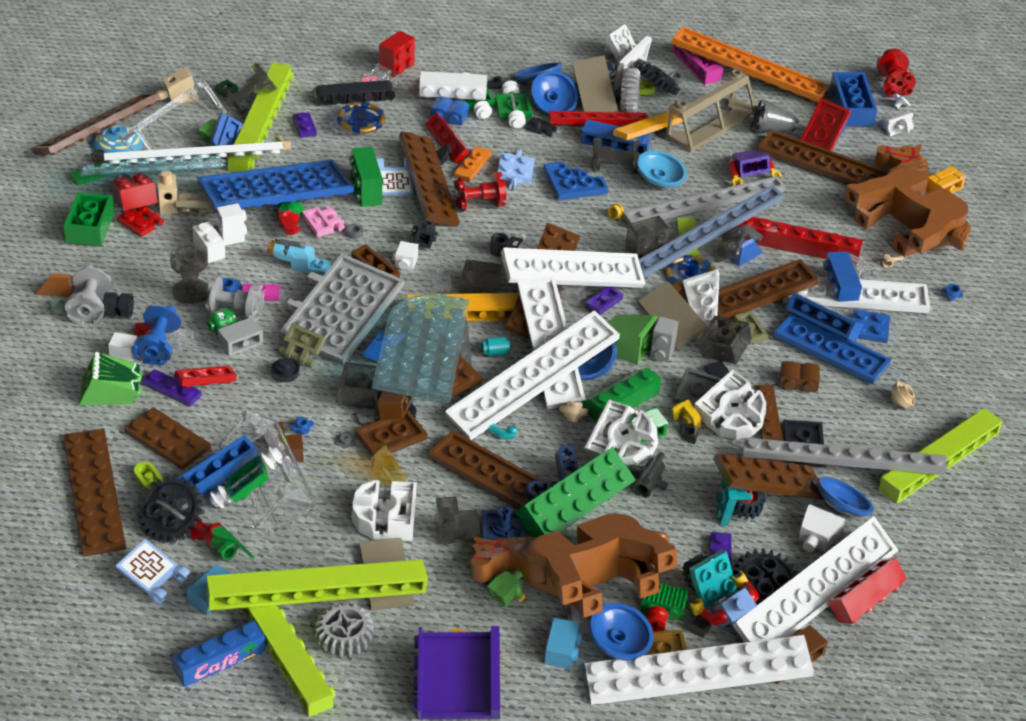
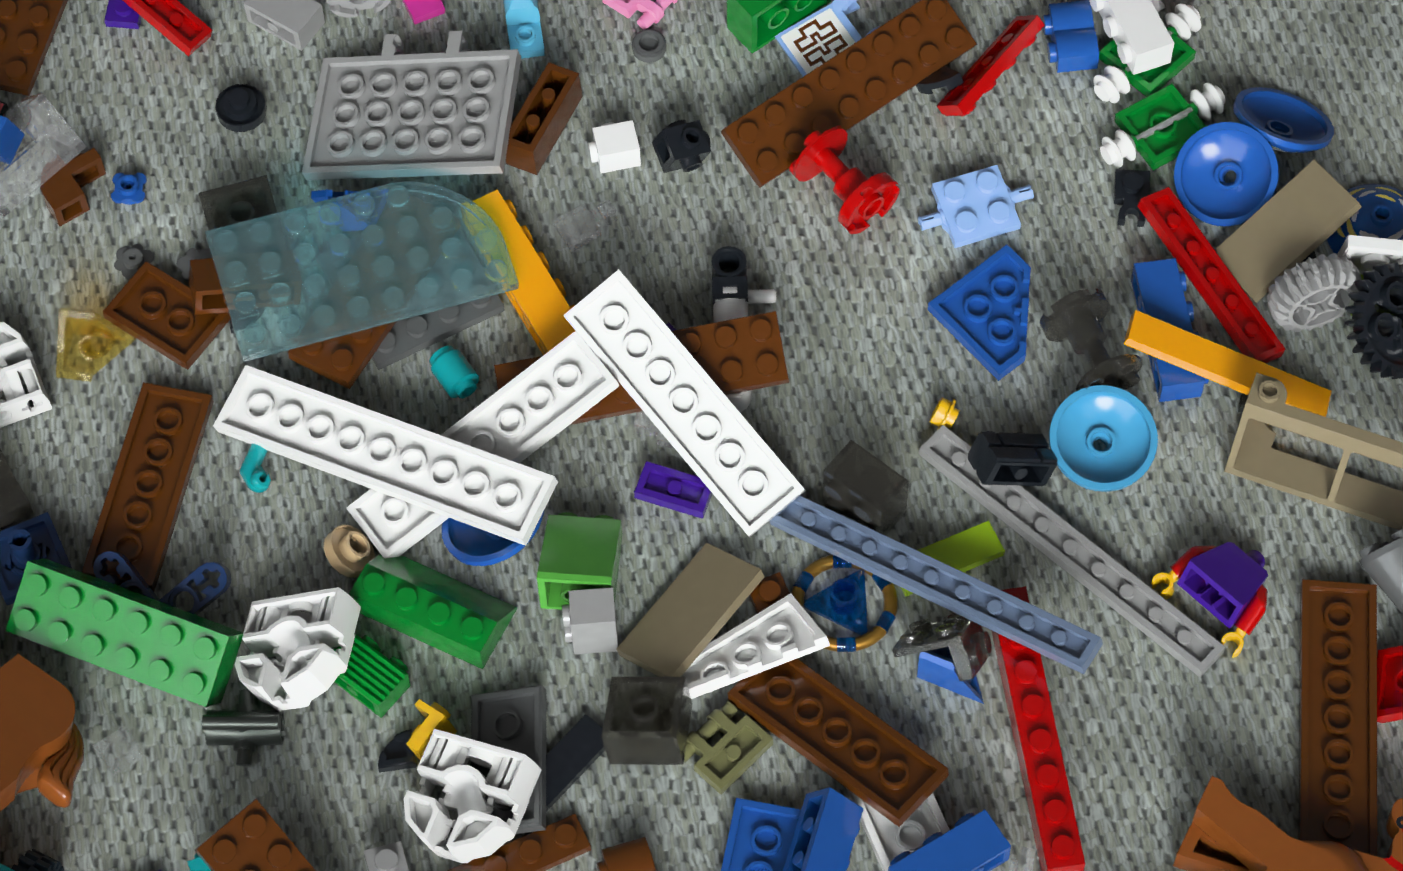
camera: 70 degrees right, 20 degrees up
olive plate [279,323,326,367] -> none
orange plate [454,146,492,183] -> none
clear smoke brick [459,259,502,294] -> none
black tile [487,76,503,89] -> none
none -> black brick [968,431,1058,486]

